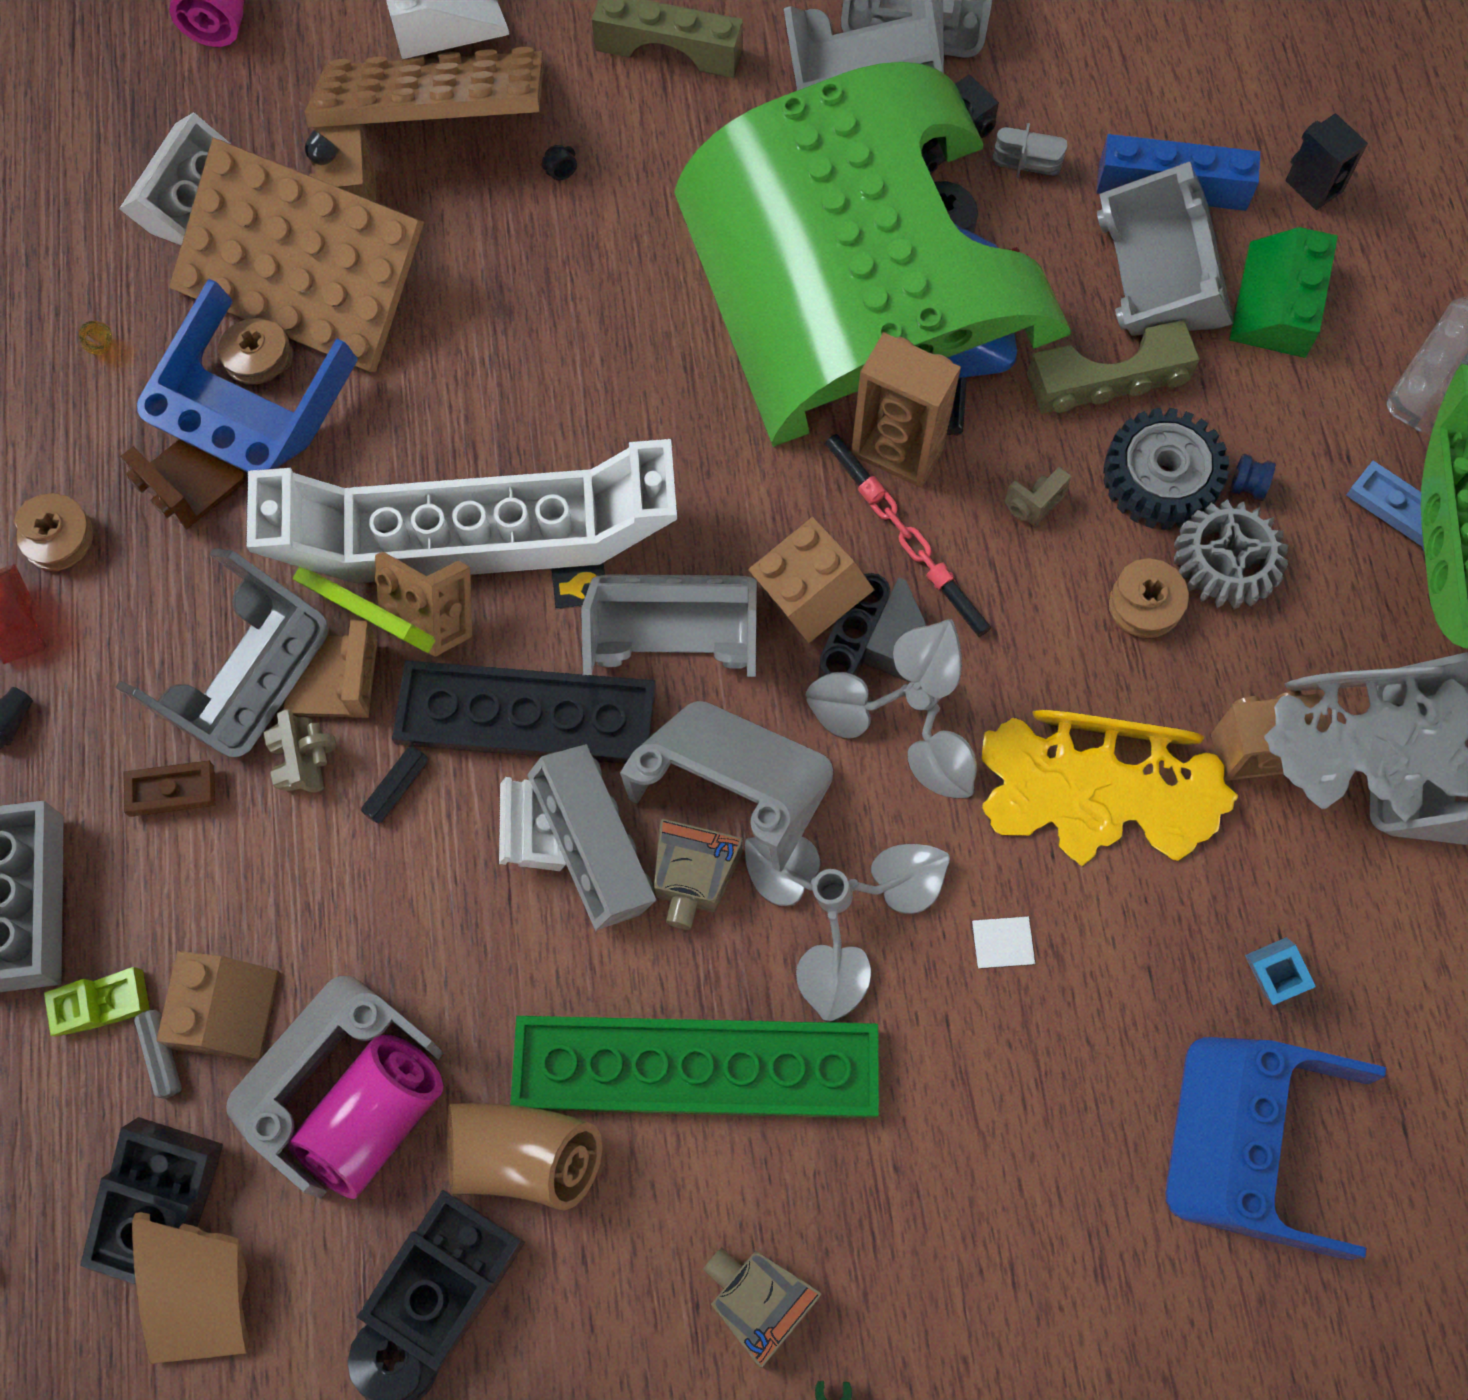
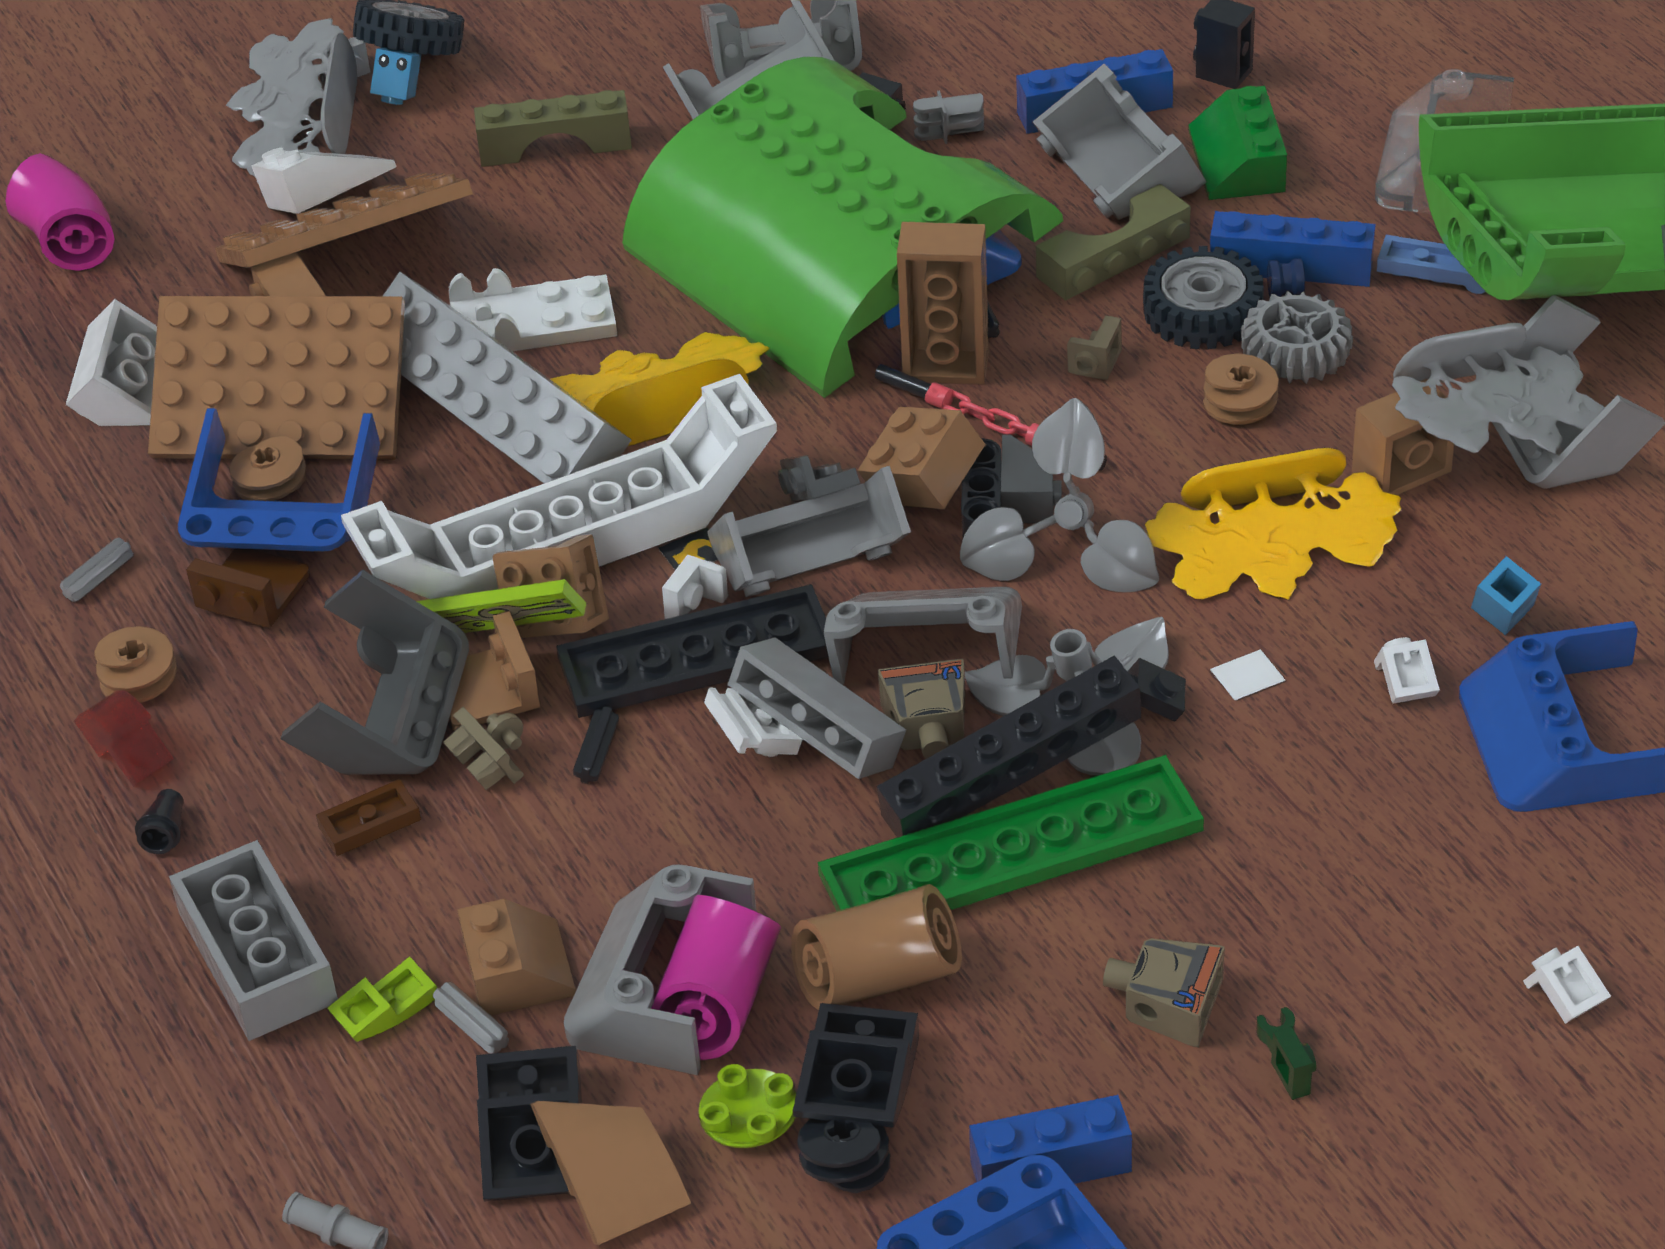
camera: 20 degrees left, 25 degrees down
clear yellow hinge [79,321,112,356] -> none
black hinge [305,130,340,165] -> none
black plate [541,145,577,181] -> none
none -> light grey axle [60,538,133,602]
none -> light grey brick [383,272,631,483]
none -> white hinge [449,268,617,352]
none -> yellow plant [550,332,770,446]
none -> white bracket [662,555,728,619]
none -> lime dish [699,1064,796,1148]
none -> dark grey bracket [778,456,860,501]
none -> black brick [876,655,1141,837]
none -> black bracket [1128,658,1186,722]
none -> blue brick [1210,211,1376,287]
none -> white bracket [1374,637,1440,704]

